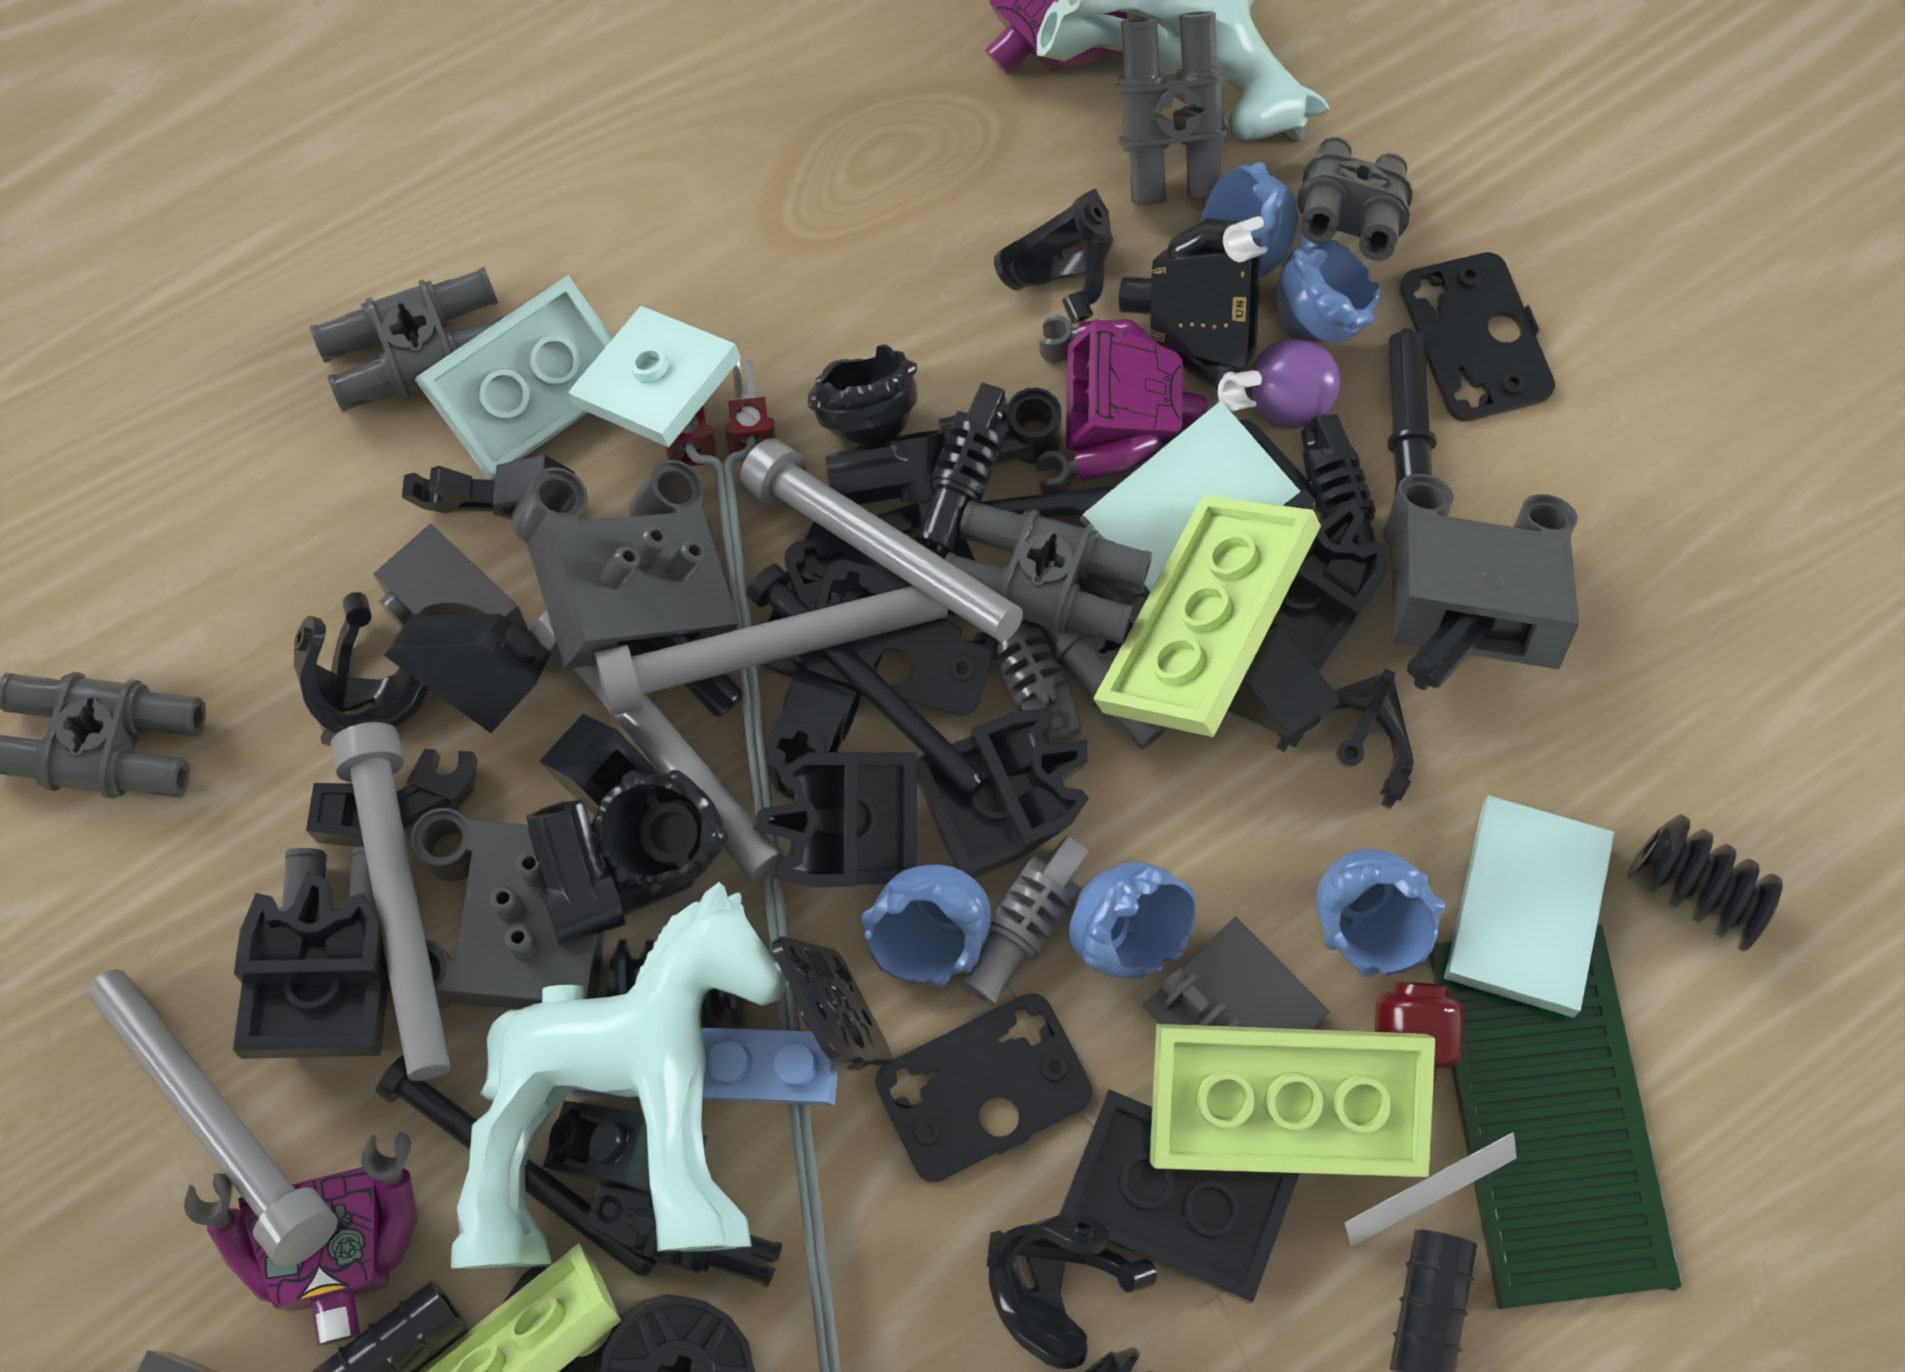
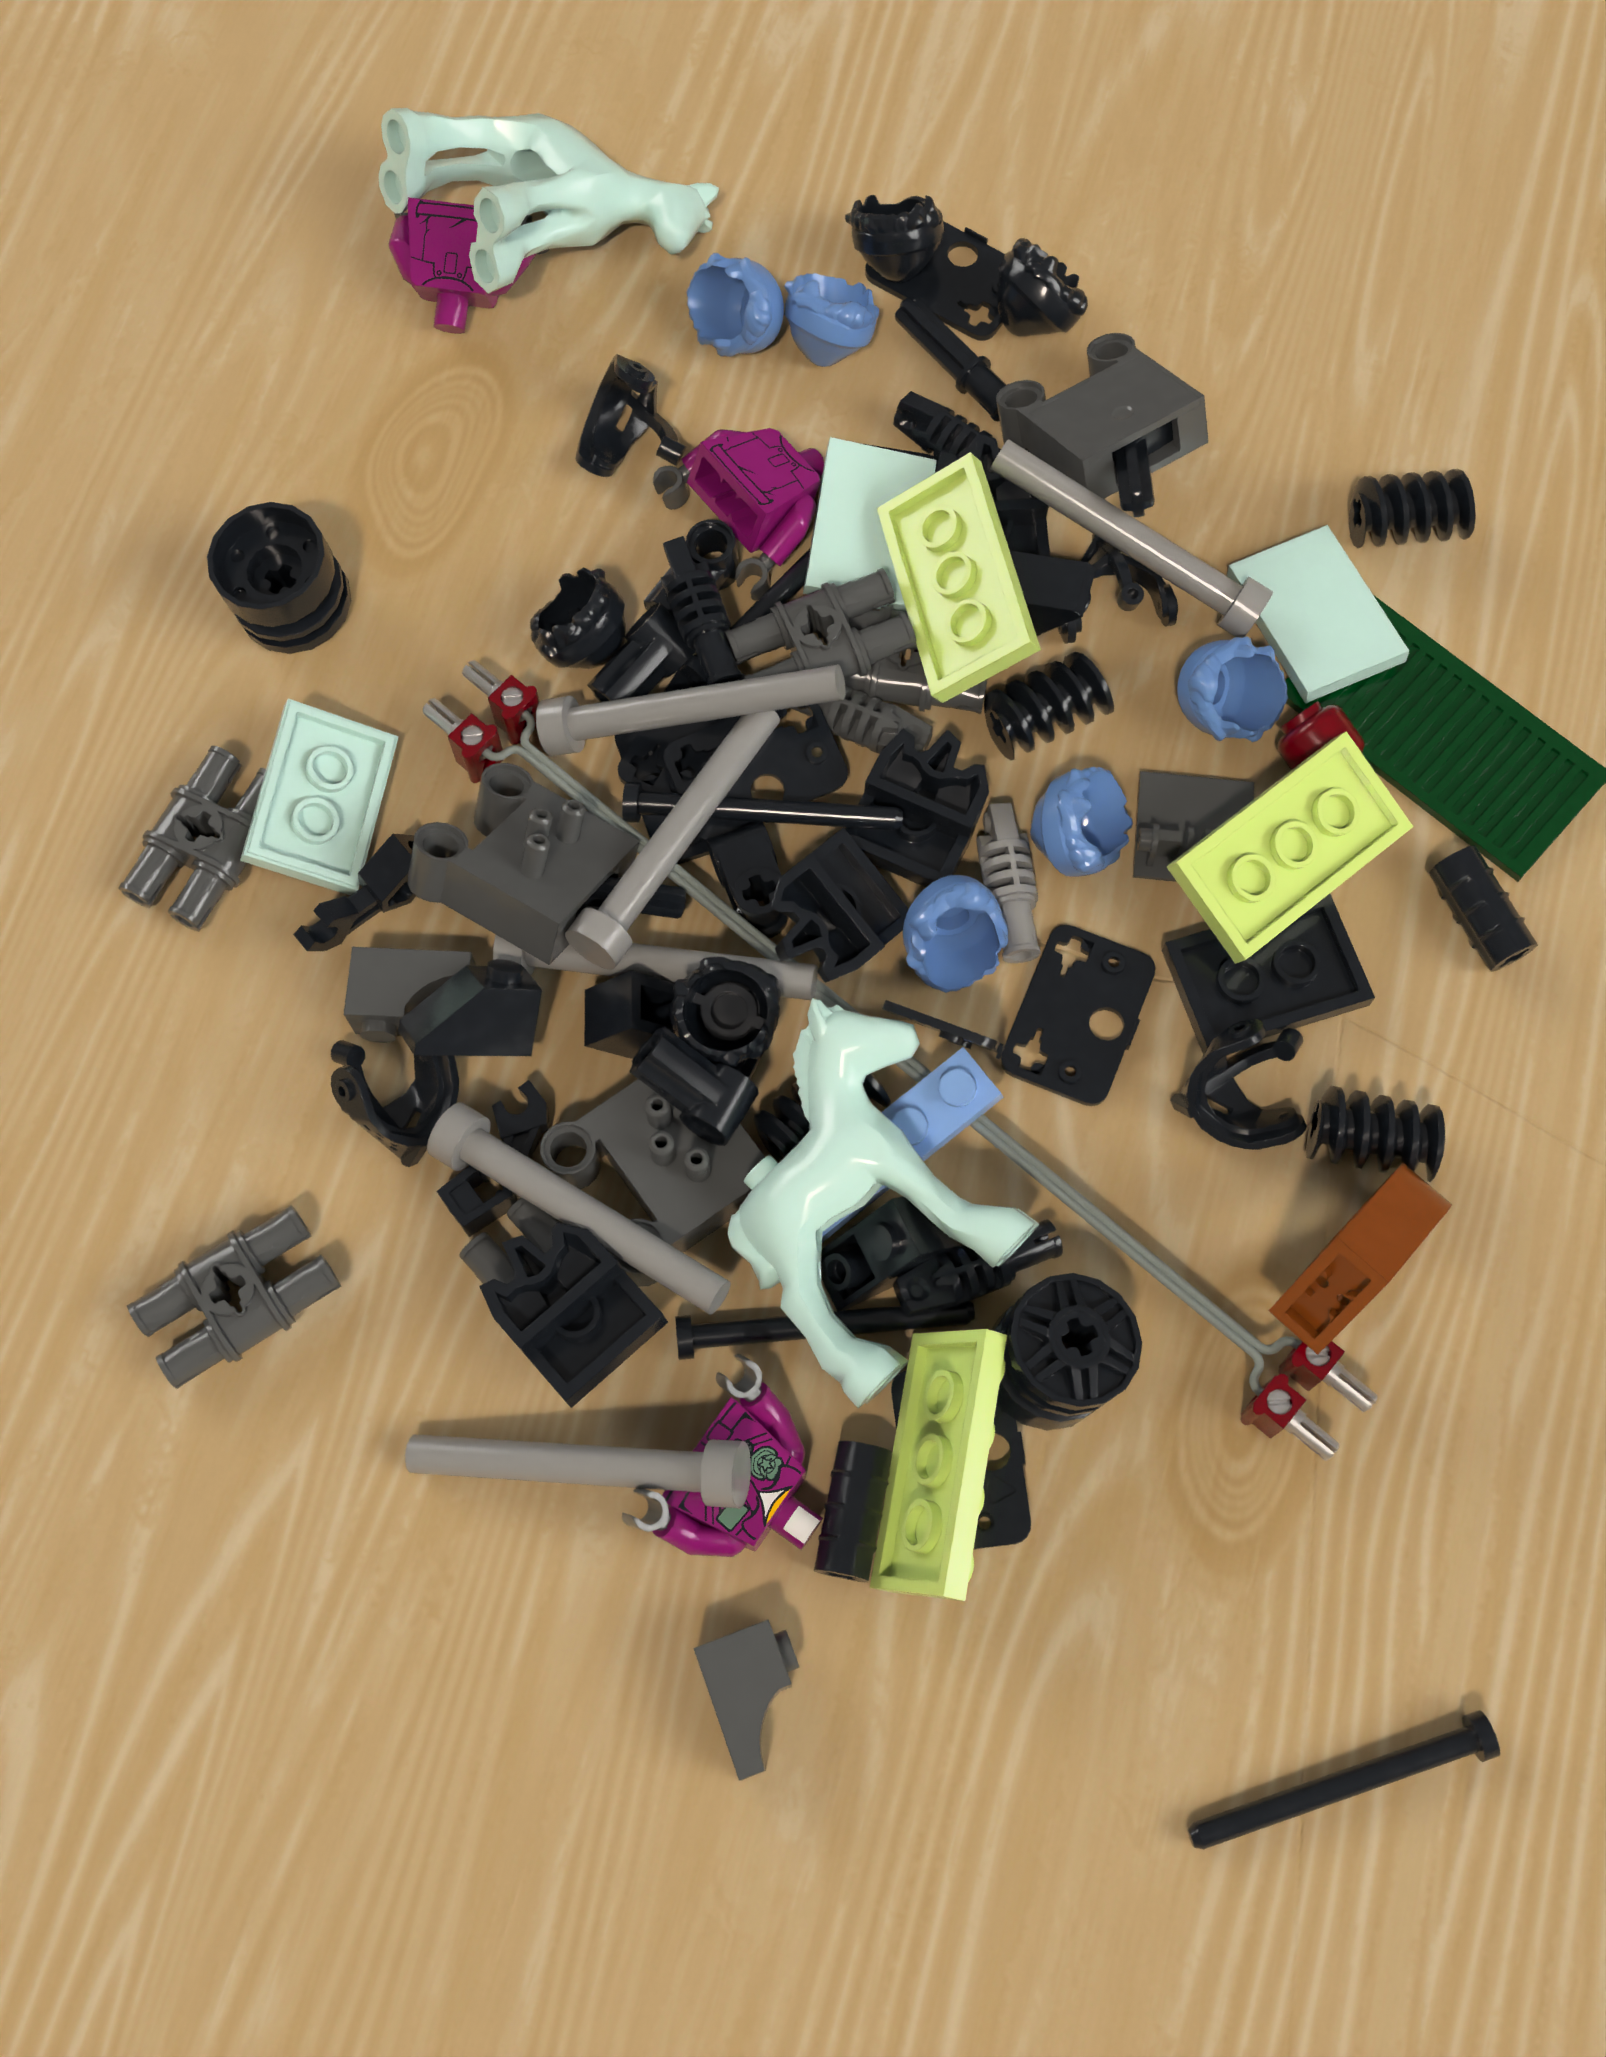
camera: 35 degrees left, 0 degrees up
light aqua plate [567,306,741,447] -> none
dark grey pin [1116,11,1229,205] -> none
black torso [1119,216,1267,411] -> none
medium lavender hair [1248,337,1340,429] -> none
dark grey pin [1297,137,1413,261] -> none
white sticker [1345,1132,1517,1247] -> none
none -> black wheel [207,502,351,654]
none -> black hair [845,195,944,283]
none -> black piece [984,651,1114,761]
none -> light grey piece [990,439,1273,638]
none -> black hair [997,238,1088,337]

